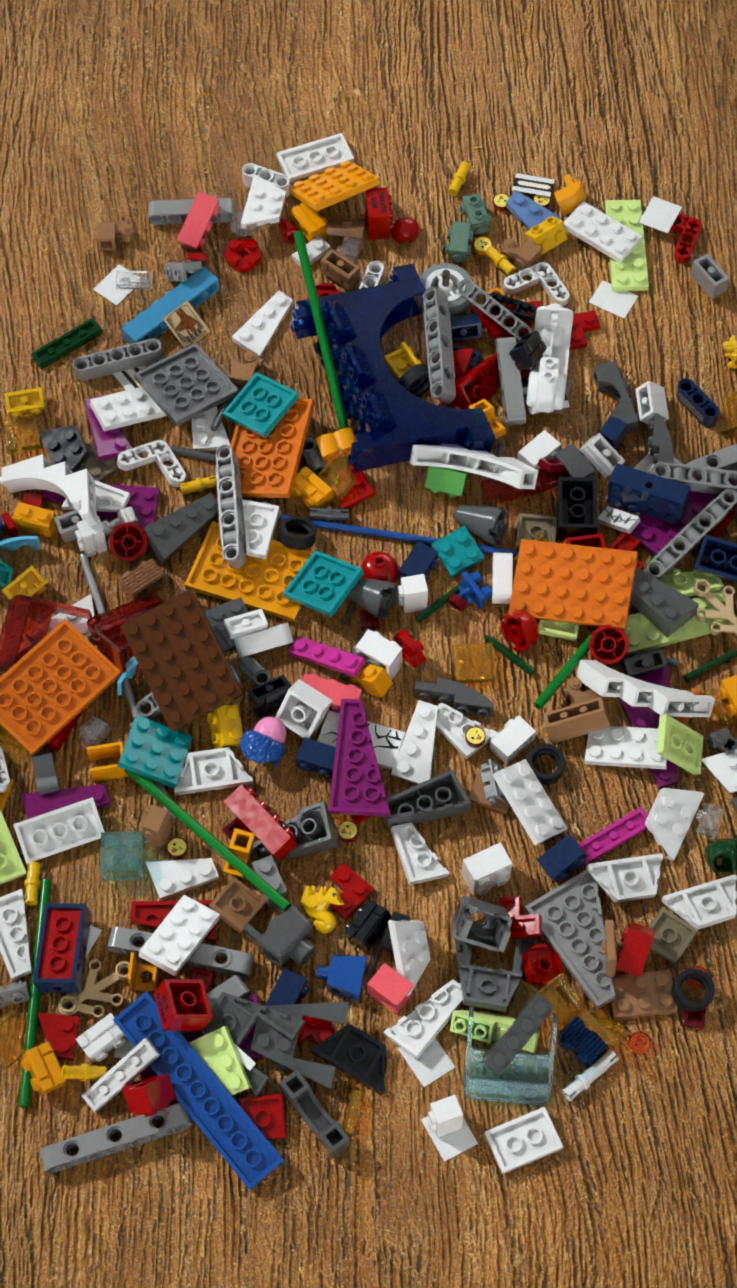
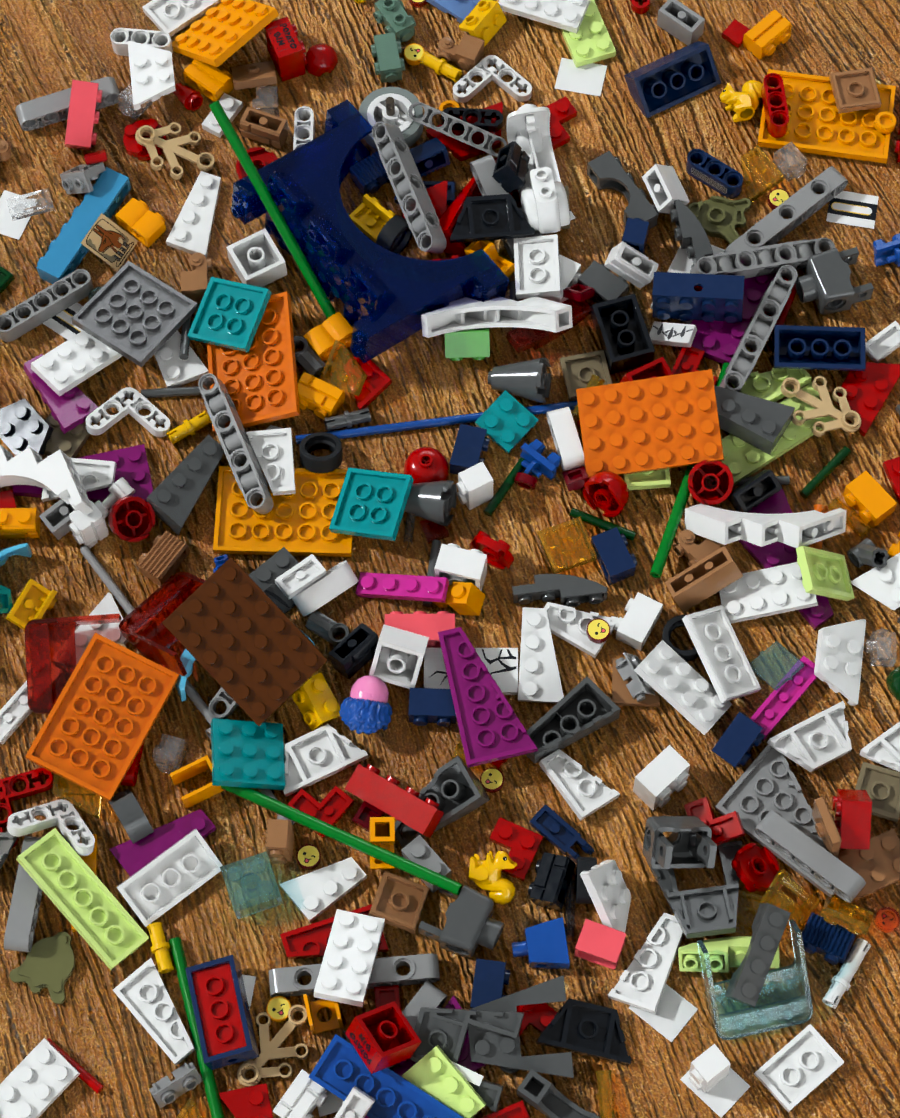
camera: 15 degrees left, 5 degrees up
none -> light orange brick [115,198,166,248]
none -> tan plant [135,122,215,180]
none -> white brick [226,228,288,287]
none -> light yellow tile [266,996,291,1022]
none -> red plate [287,786,354,838]
none -> dark blue brick [349,151,390,196]
none -> black wing [450,194,535,243]
none -> white plate [513,234,561,299]
none -> dark blue hinge [529,805,594,864]
none -> dark red plate [562,466,589,491]
none -> dark blue brick [591,527,638,585]
none -> dark blue slope [624,41,721,118]
none -> white tile [682,605,761,704]
none -> olive tile [688,196,751,245]
none -> clear light blue piece [750,641,804,691]
none -> light grey beam [754,811,866,903]

